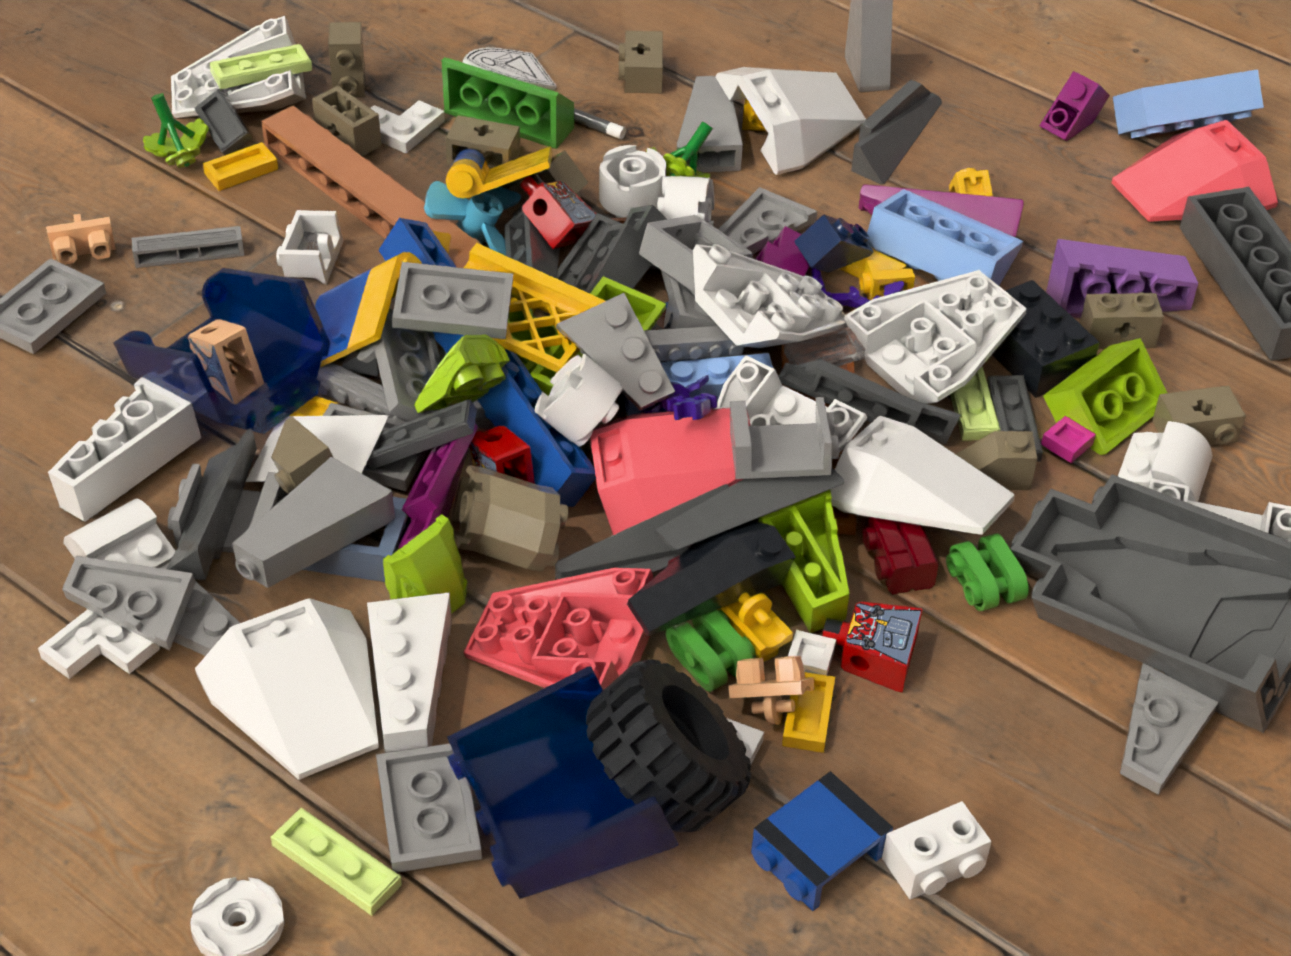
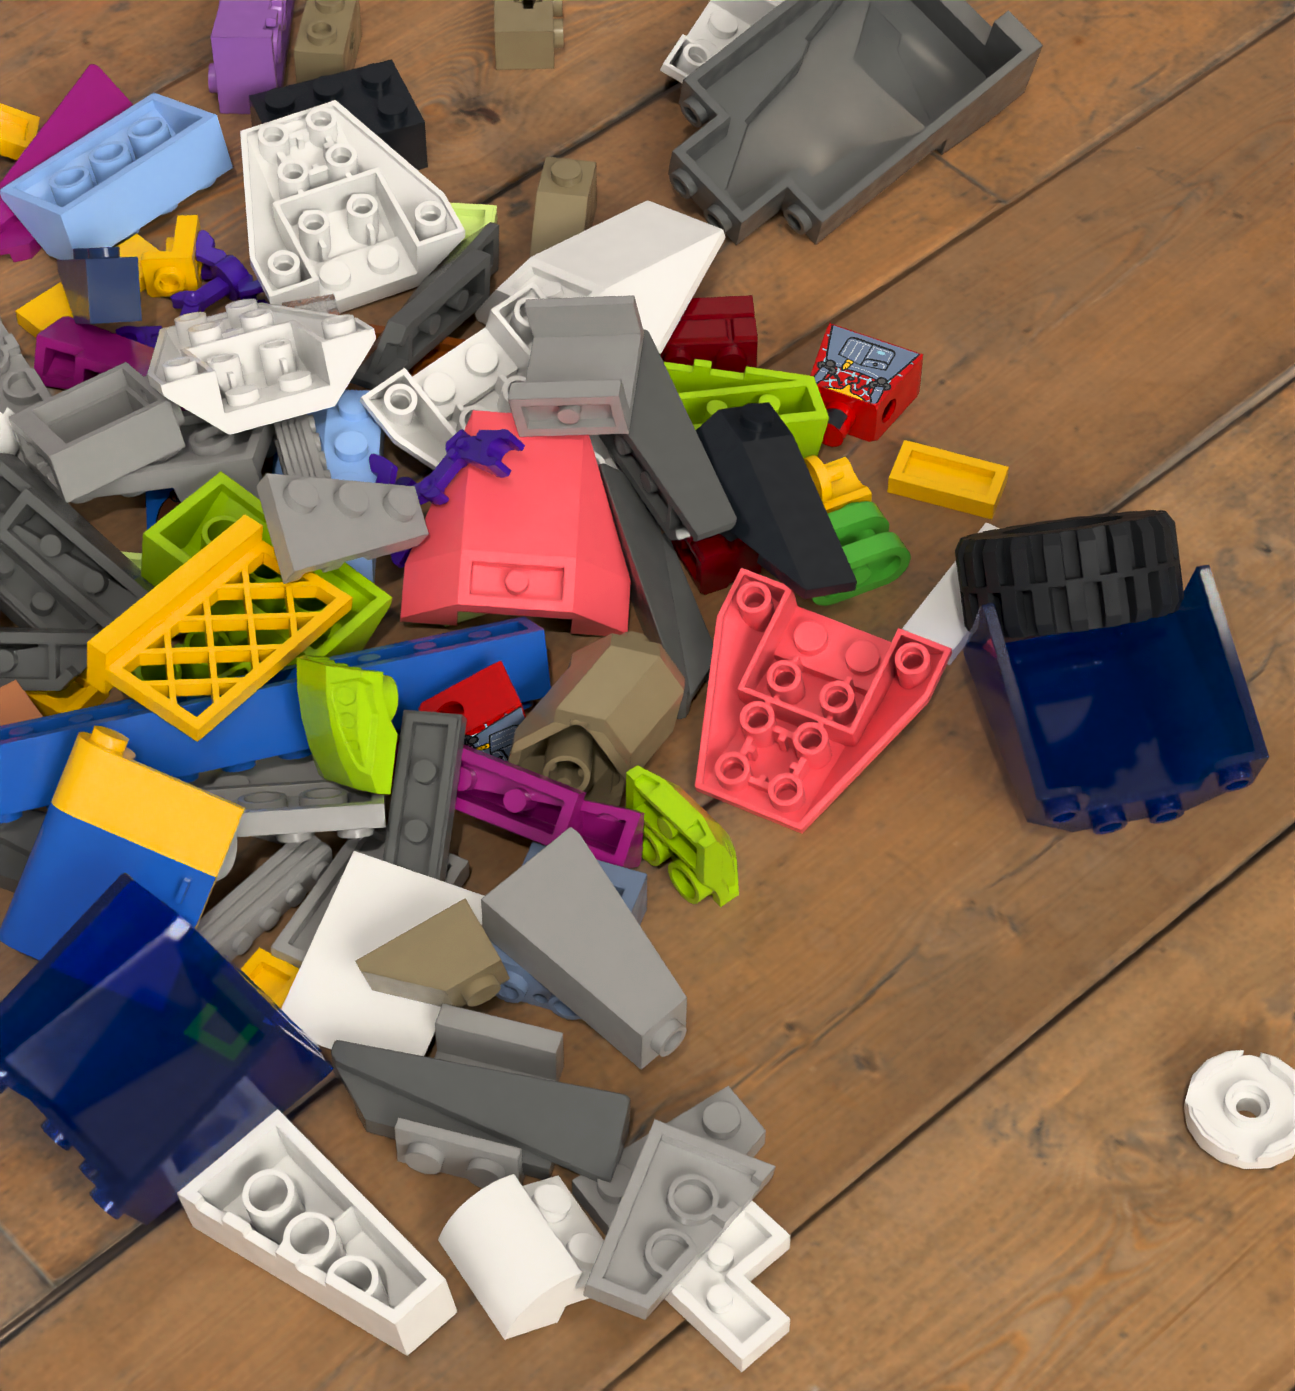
camera: 80 degrees left, 5 degrees up
light nougat torso [188,319,266,404] -> none
white wedge [195,598,379,780] -> none
yellowish green tile [271,808,402,916] -> none
white wedge [367,593,452,753] -> none
light grey plate [376,742,482,873] -> none
light grey plate [392,262,513,339] -> none
white brick [535,354,622,447] -> none
light nougat hips [728,656,814,725] -> none
blue panel [751,771,893,911] -> none
white plate [788,630,836,675] -> none
white brick [882,801,992,900] -> none
bright green brick [946,533,1029,611] -> none
dark grey tile [987,375,1043,462] -> none
dark pink plate [1041,416,1096,463] -> none
lime slope [1043,338,1168,455] -> none
white brick [1118,421,1213,502] -> none
light grey wing [1120,663,1218,795] -> none

